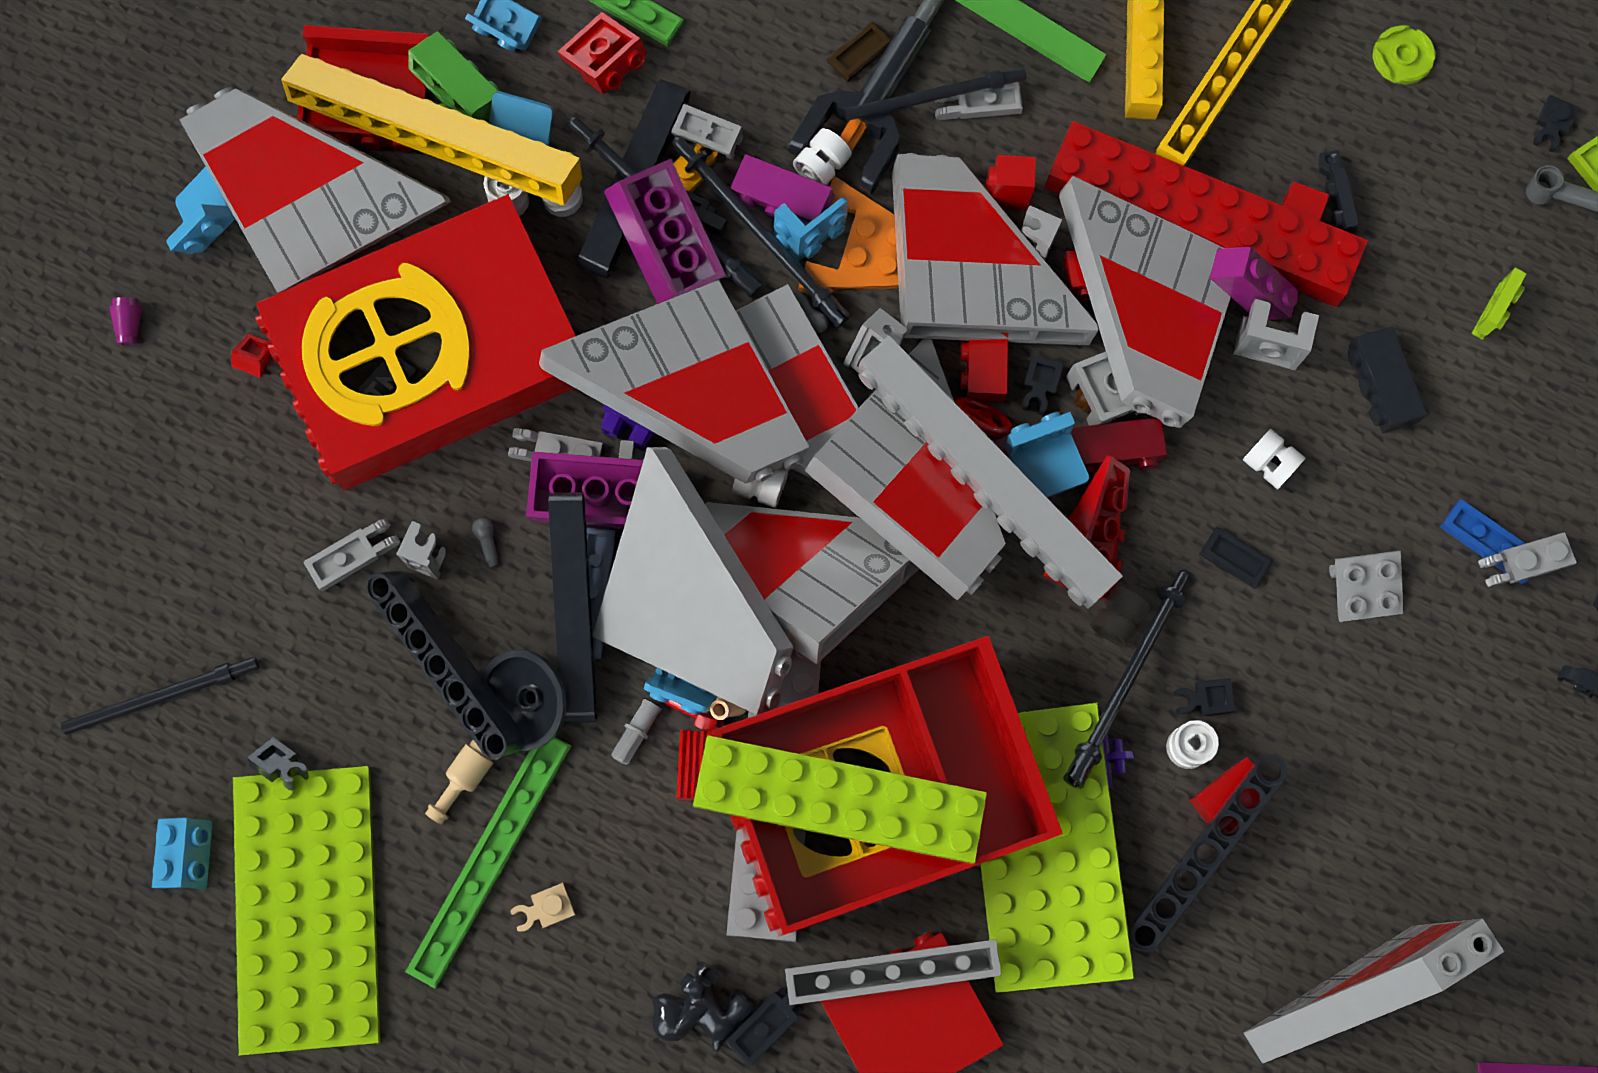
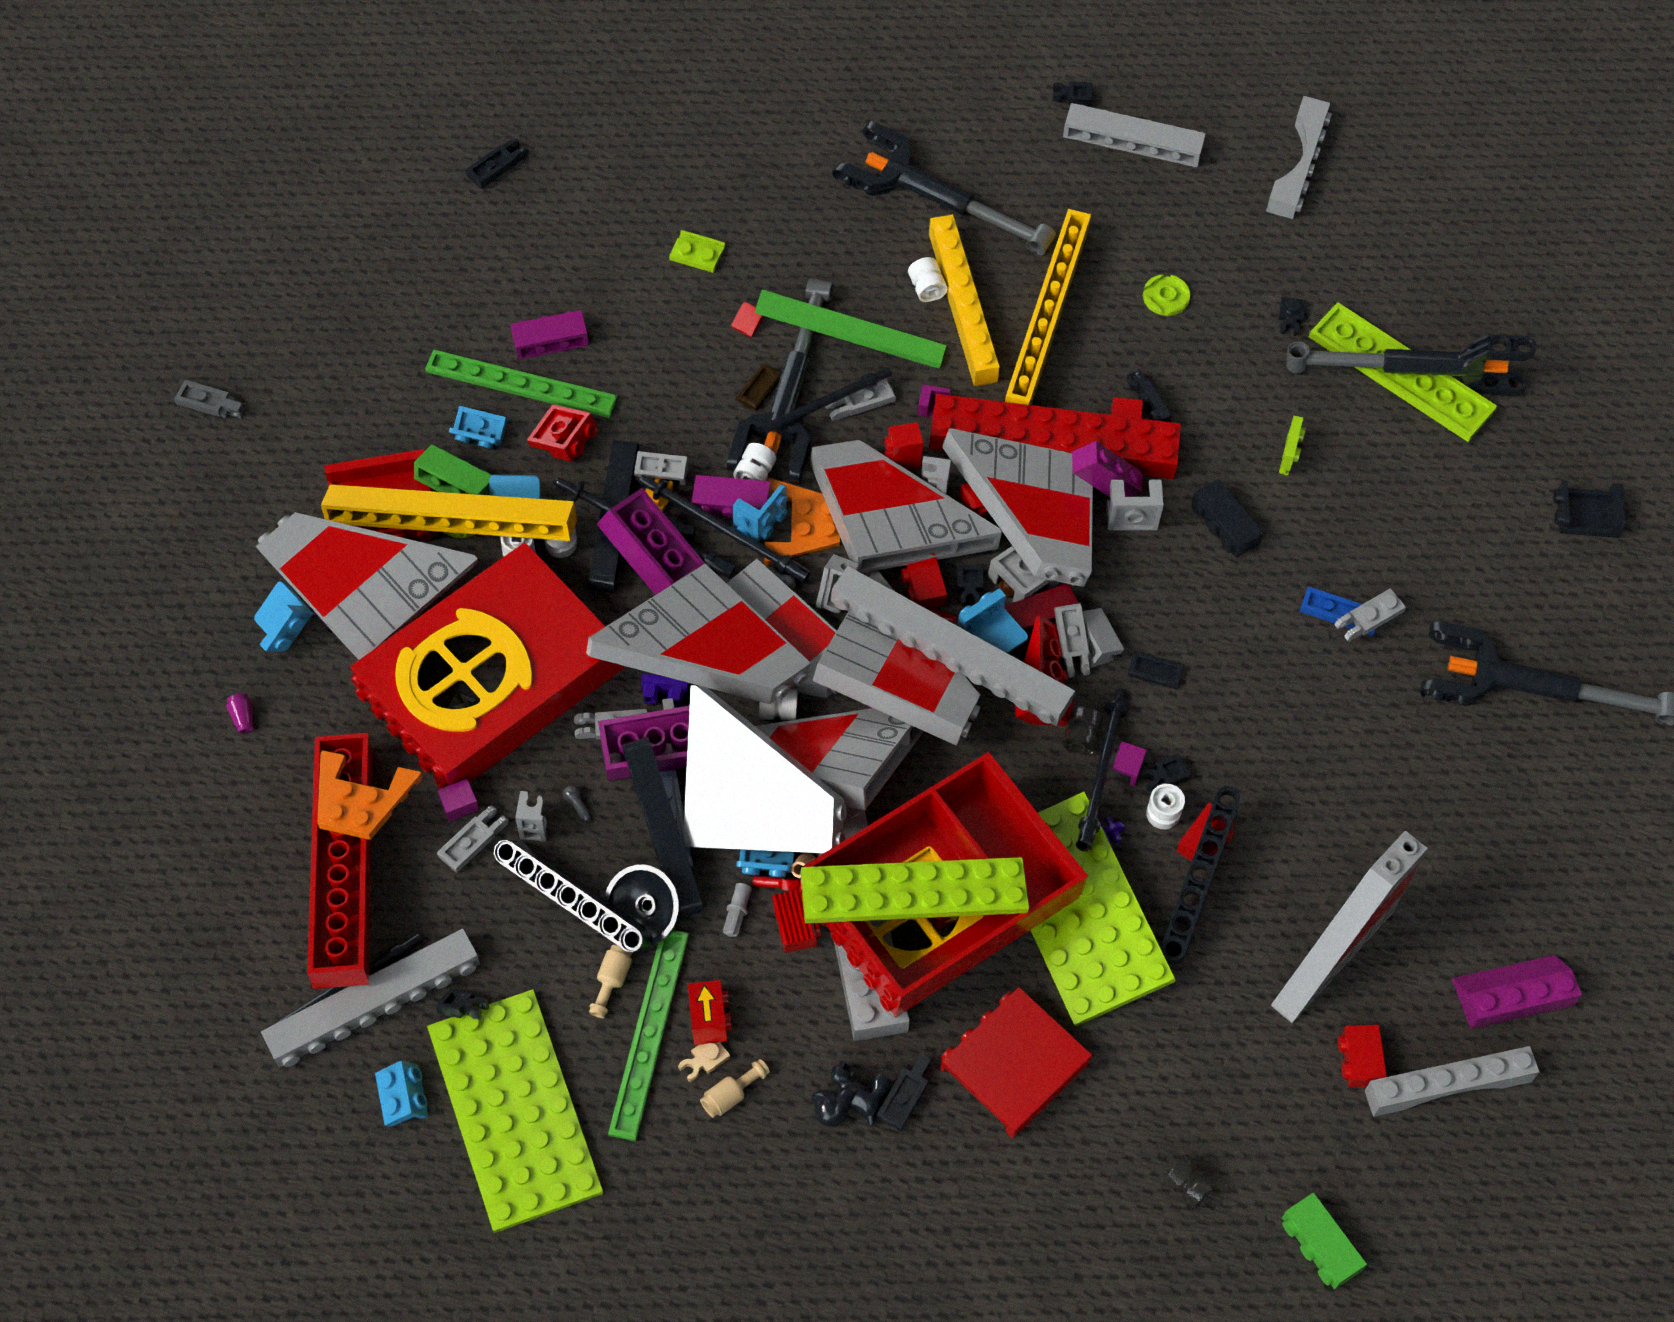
camera: 15 degrees left, 15 degrees down
red slope [231,333,272,378] -> none
light grey brick [785,940,1001,1005] -> none
white wheel [1243,428,1305,490] -> none
light grey hinge [1329,551,1403,622] -> none
none -> light grey brick [261,929,480,1068]
none -> red brick [307,733,373,989]
none -> orange wing [317,750,422,840]
none -> magenta panel [437,779,479,822]
none -> red brick [687,980,732,1045]
none -> tan piece [700,1059,770,1118]
none -> magenta panel [917,385,951,418]
none -> light grey hinge [1054,603,1090,678]
none -> light grey hinge [1082,608,1124,668]
none -> magenta panel [1112,741,1146,786]

